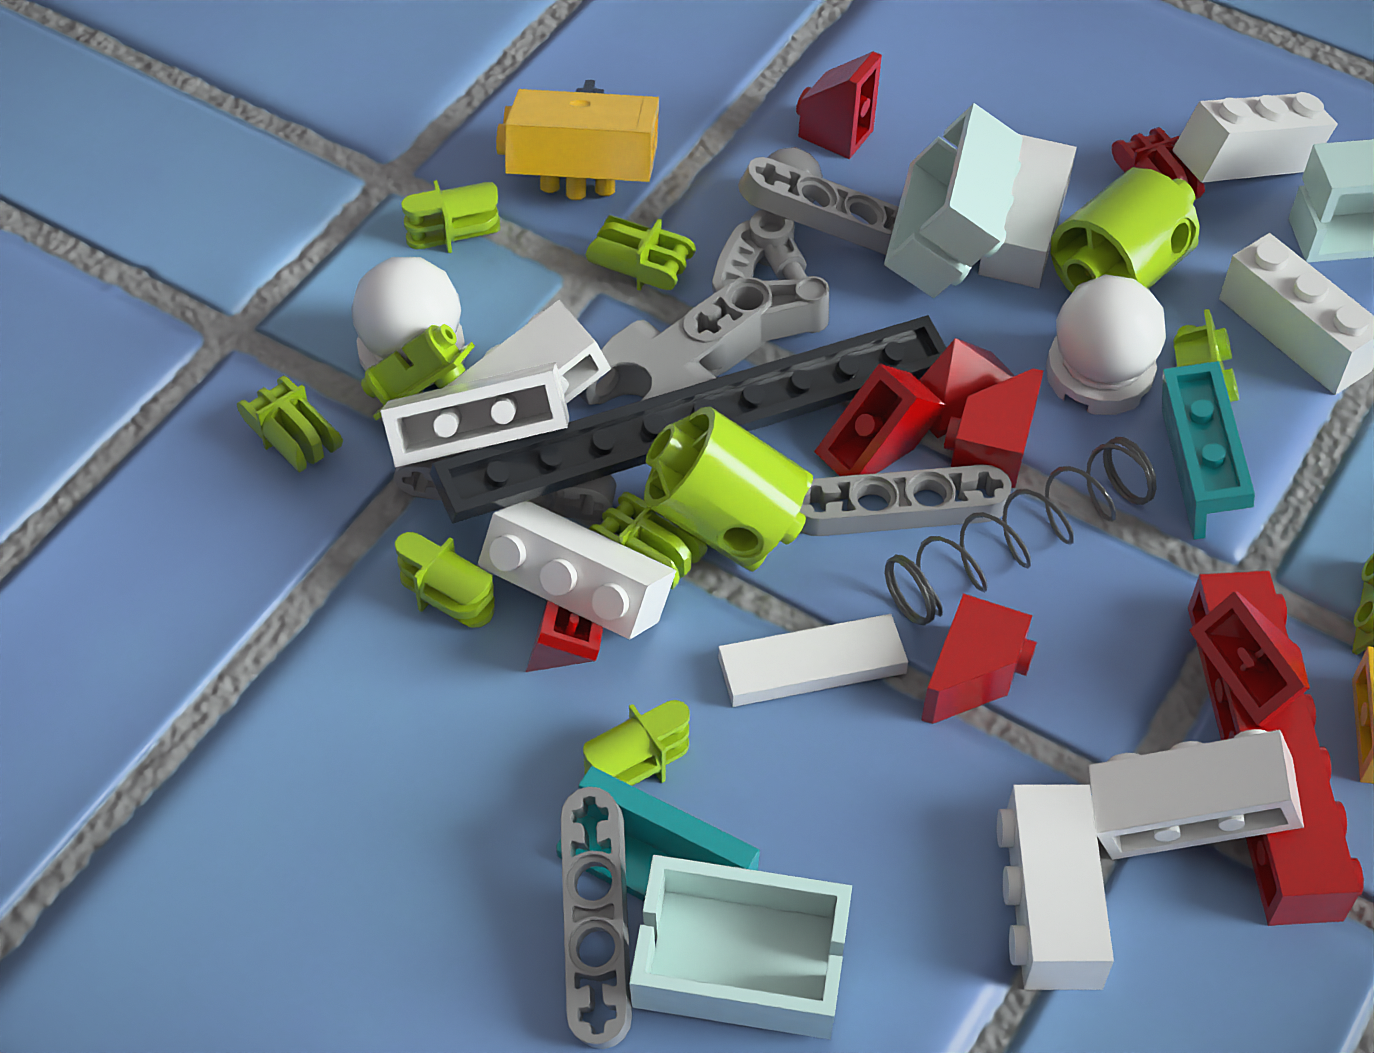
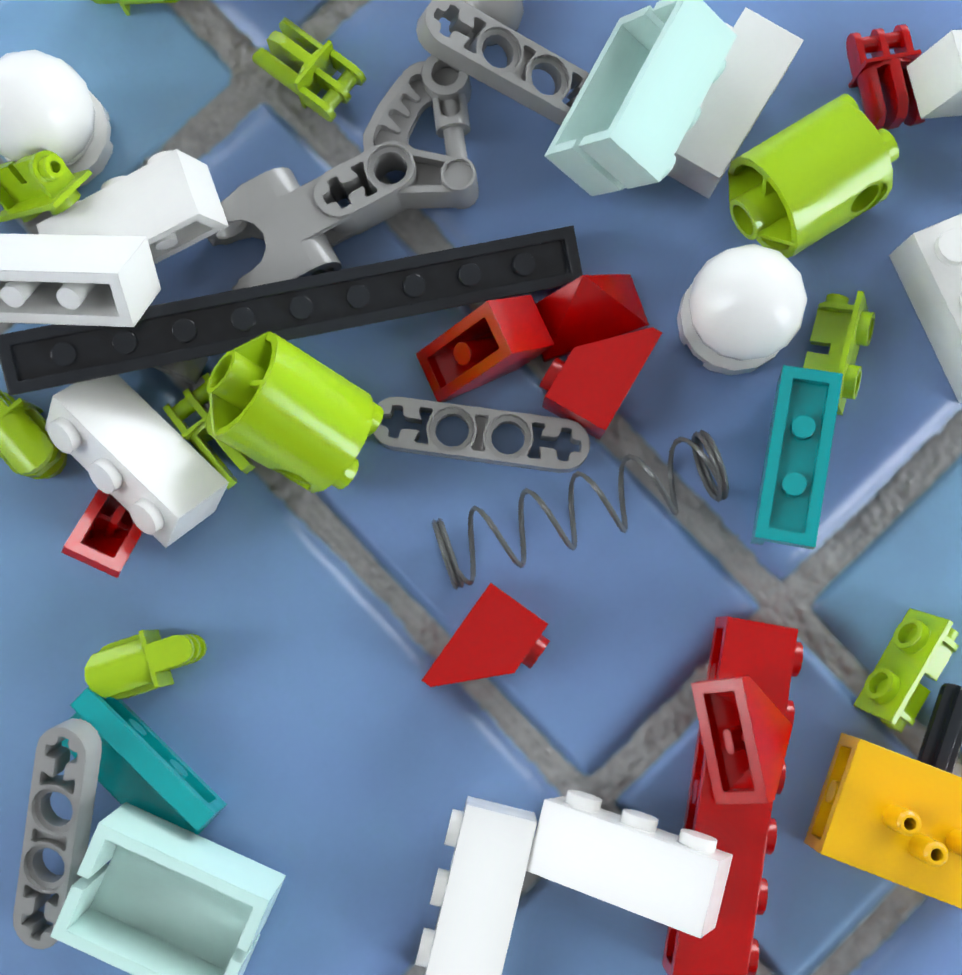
camera: 15 degrees right, 30 degrees up
white tile [718,614,908,707] -> none

